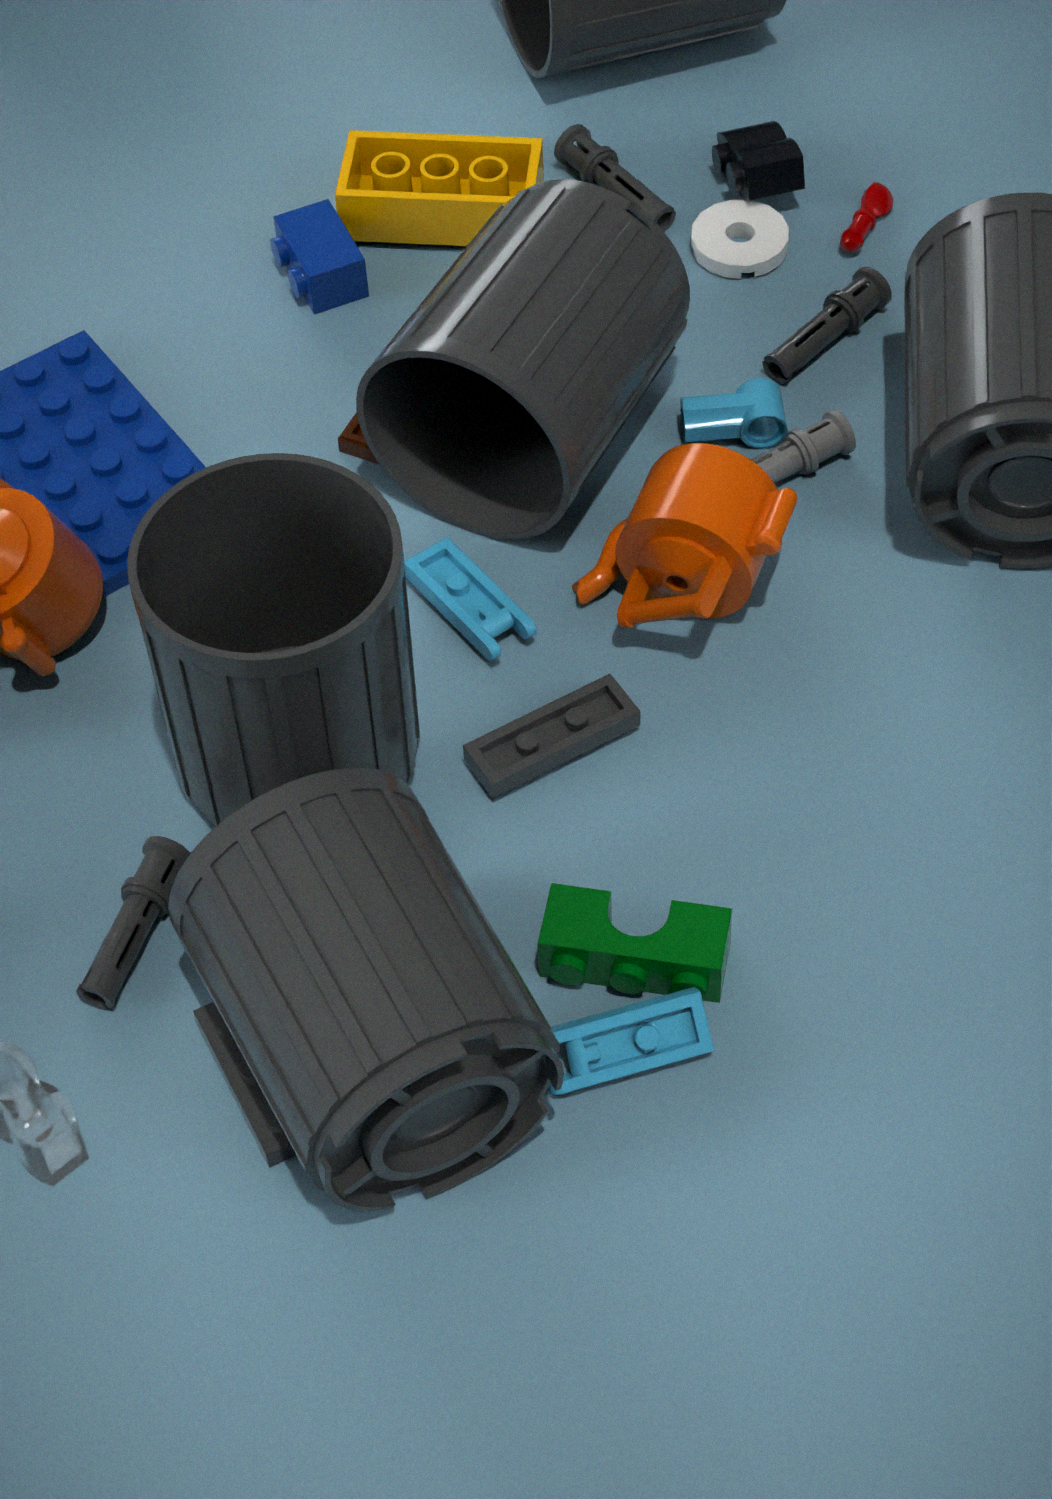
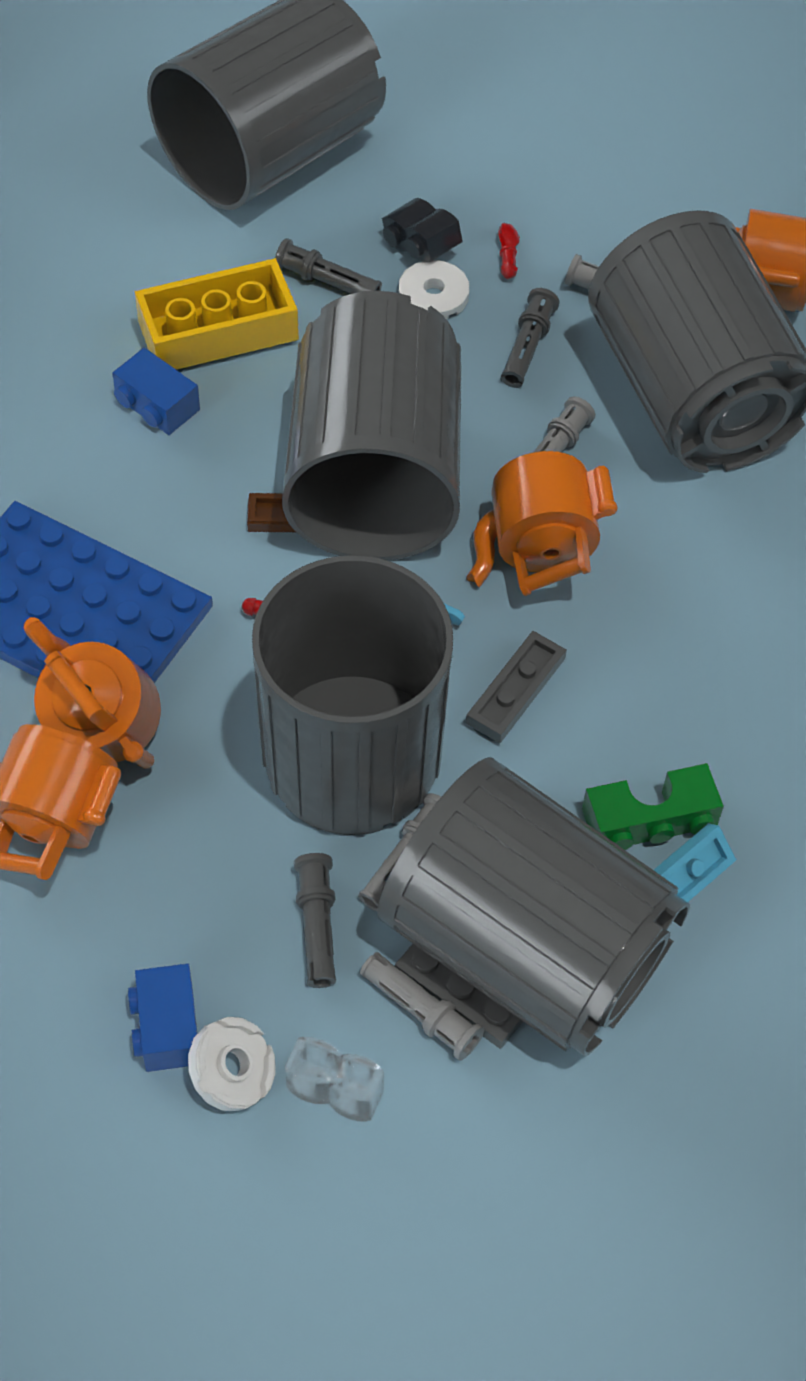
camera: 30 degrees left, 5 degrees up
medium azure piece [680,378,788,449] -> none
none -> light grey pin [360,952,485,1061]

